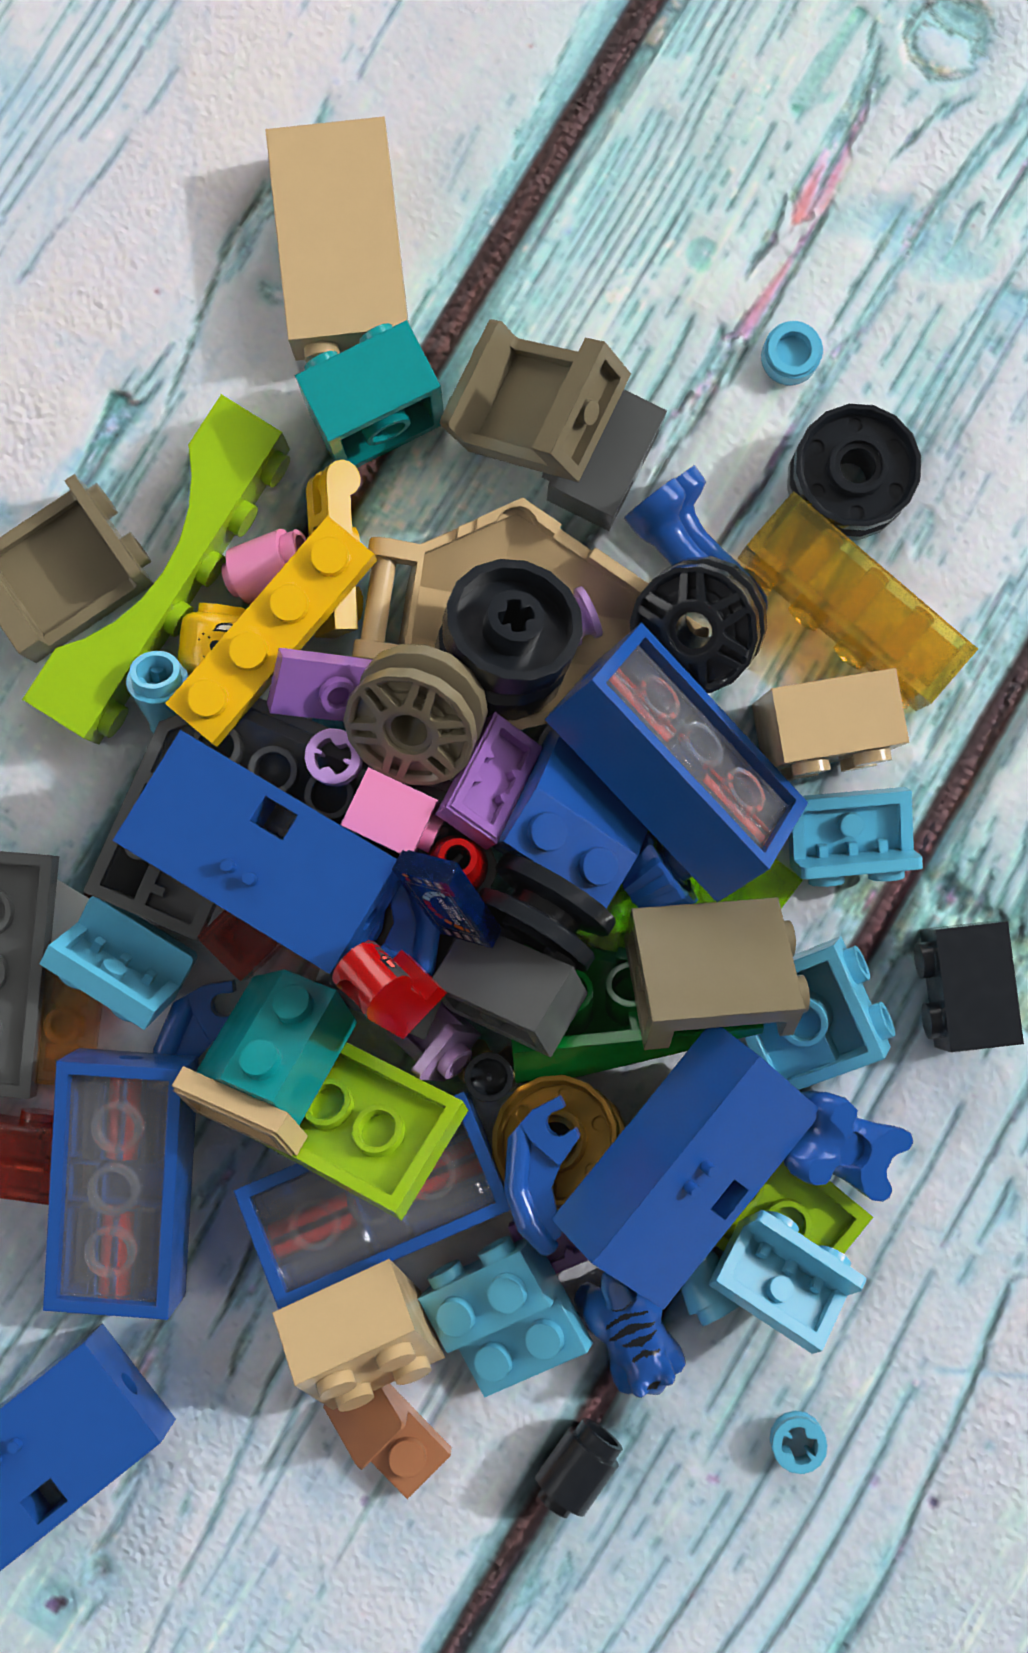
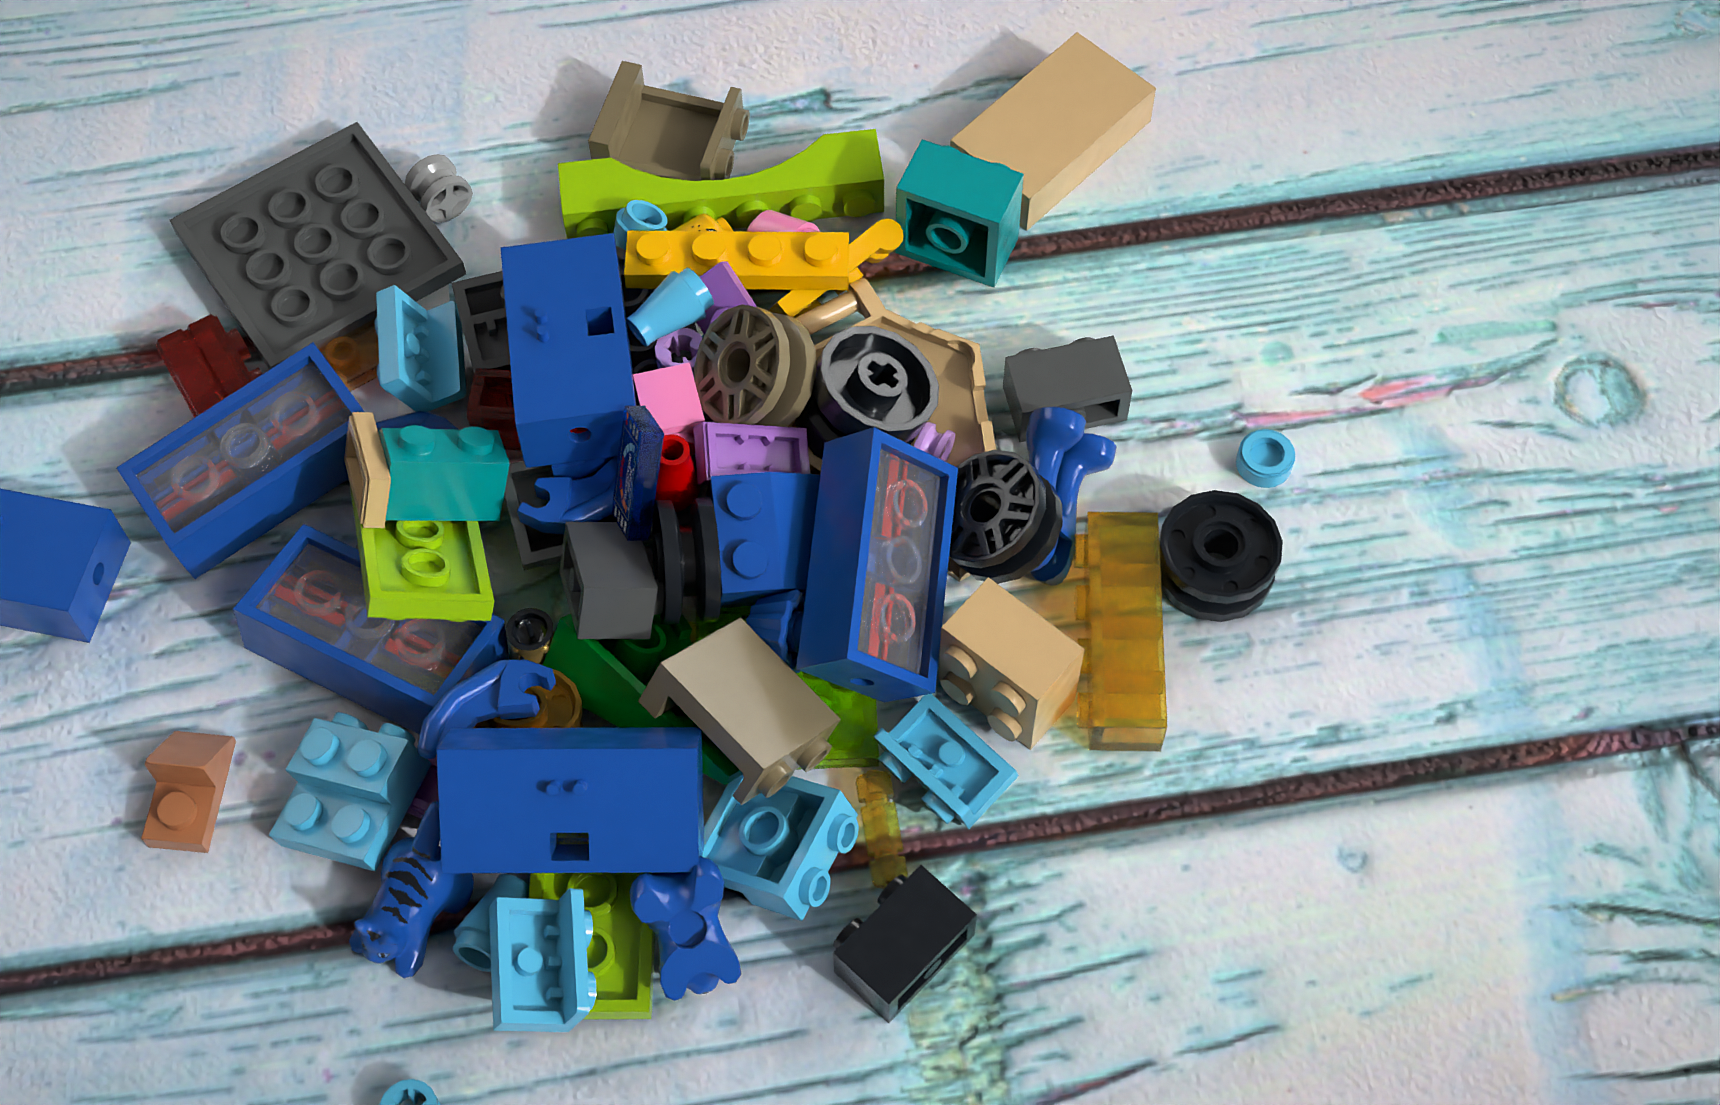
camera: 60 degrees right, 25 degrees down
tan brick [272,1259,445,1412] -> none
red leg [332,940,447,1039] -> none
lavender bracket [386,1002,482,1081] -> none
dark tan panel [440,319,631,482] -> none
black brick [535,1418,623,1518] -> none
none -> medium azure cone [626,267,714,347]
none -> clear yellow axle [855,769,909,889]

